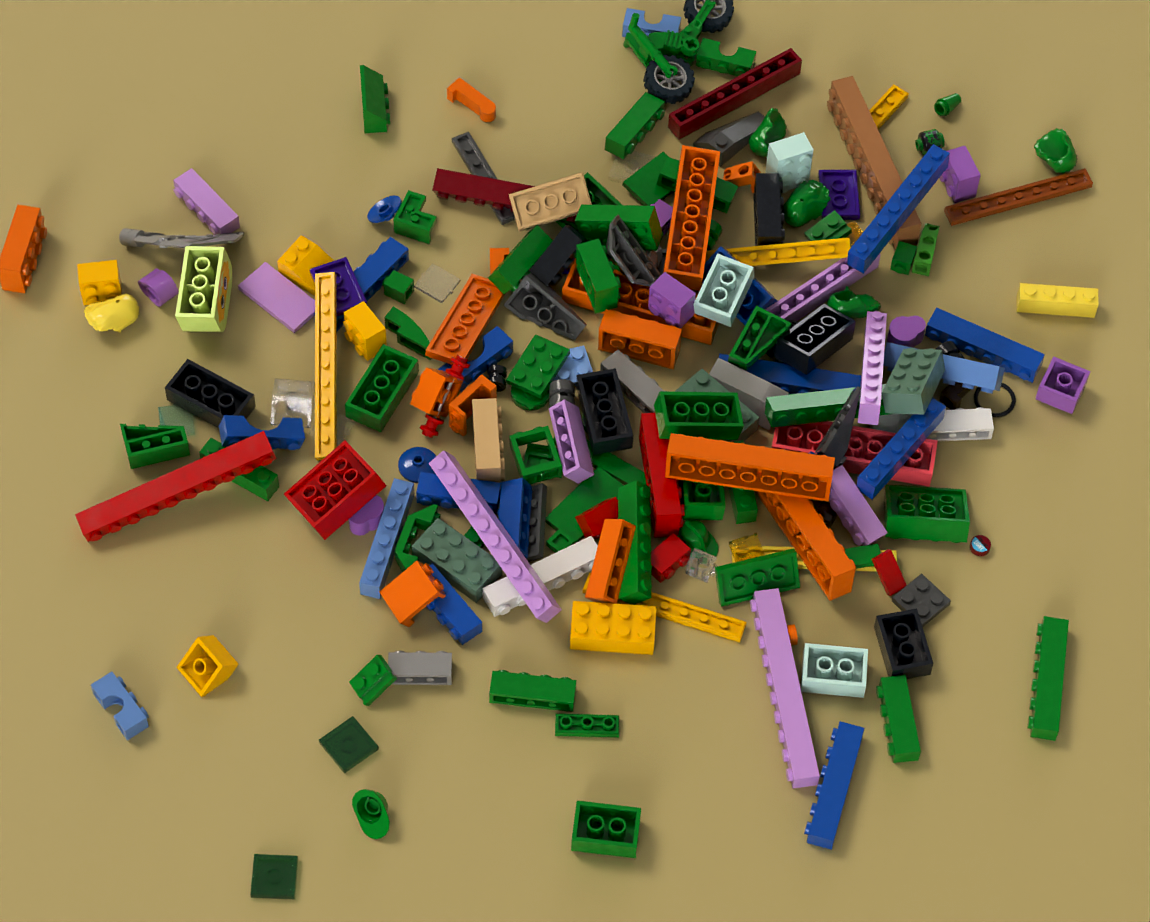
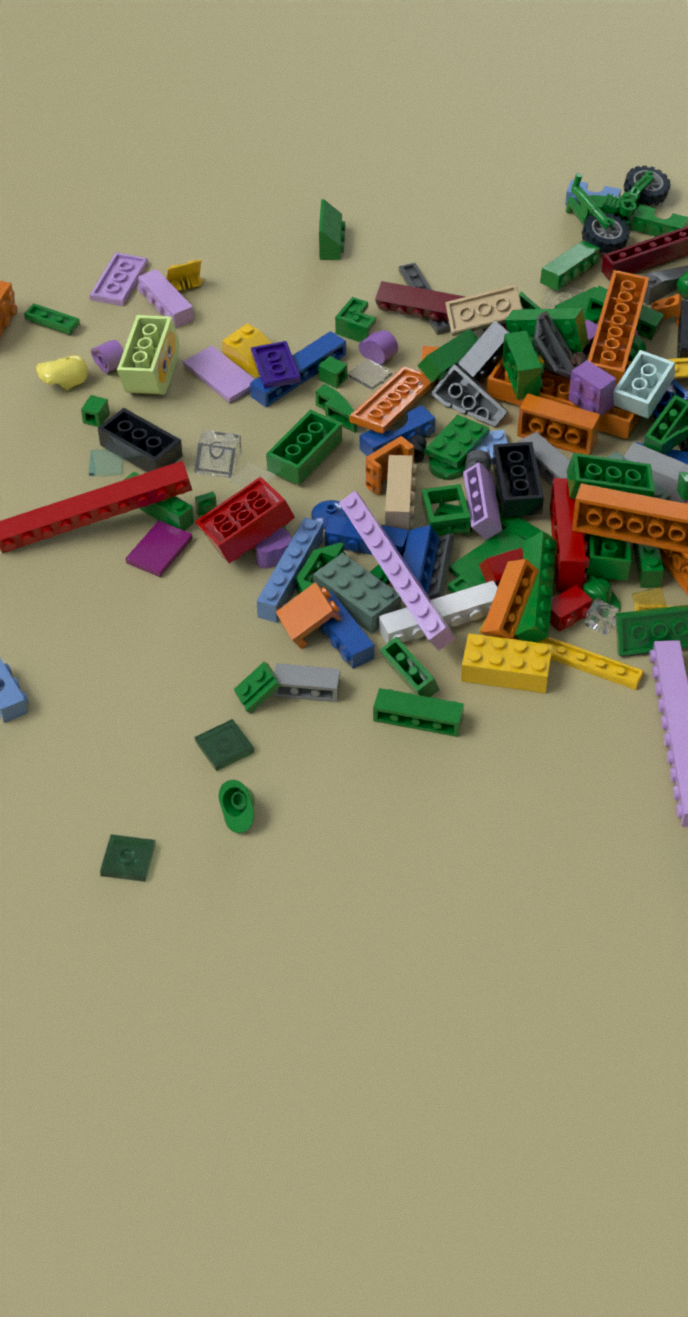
camera: 10 degrees right, 10 degrees down
yellow brick [77,260,122,305] -> none
light grey piece [119,228,244,248] -> none
green wedge [120,424,190,469] -> none
yellow slope [176,635,239,697] -> none
blue arch [219,415,305,450] -> none
yellow plate [315,272,337,461] -> none
yellow brick [343,301,387,361] -> none
blue dish [367,195,402,223] -> none
orange brick [410,355,470,438] -> none
orange leg [447,77,496,123] -> none
green tile [555,714,619,738] -> none
green brick [571,801,641,858] -> none
none -> green plate [24,303,80,335]
none -> green brick [81,395,110,427]
none -> lavender tile [90,252,149,306]
none -> magenta tile [125,520,193,577]
none -> yellow hinge [166,259,203,292]
none -> green plate [195,491,217,516]
none -> medium lavender piece [358,330,399,365]
none -> green brick [380,637,440,697]

